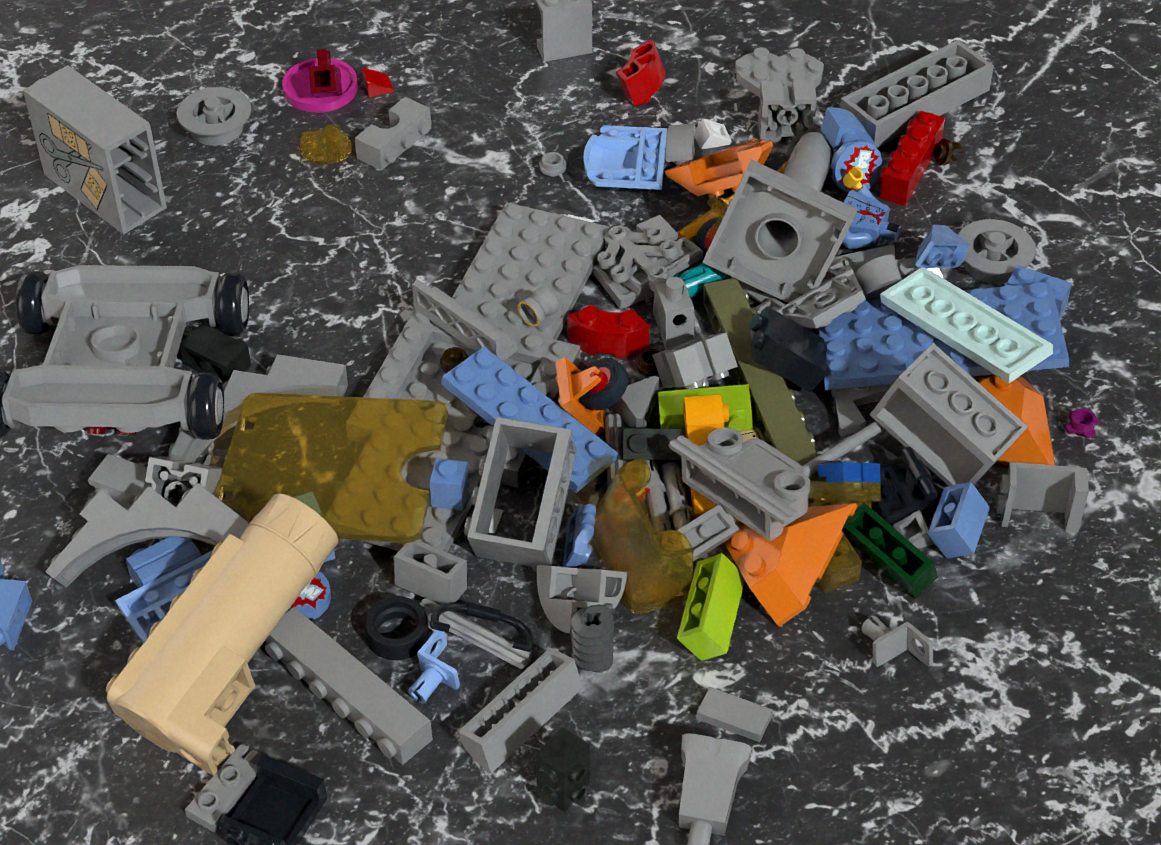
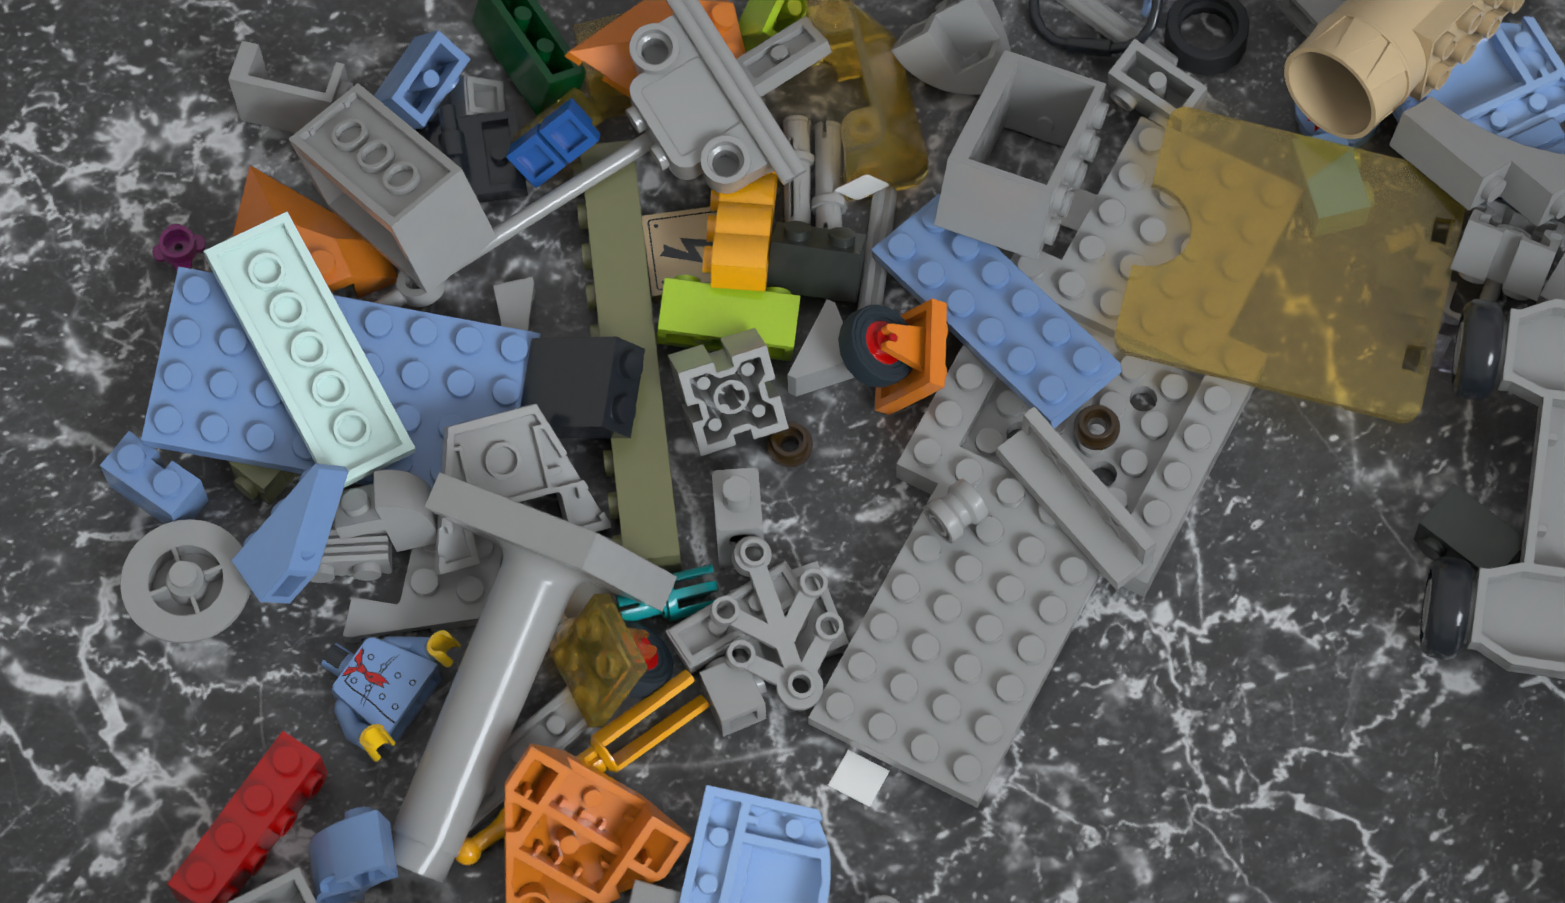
camera: 170 degrees left, 20 degrees up
light grey arch [168,354,348,464] -> none
medium blue brick [430,458,469,511] -> none
medium blue hinge [563,503,596,568] -> none
red brick [567,304,649,358] -> none
tile [831,139,882,193] -> none
dark brown plate [933,138,964,166] -> none

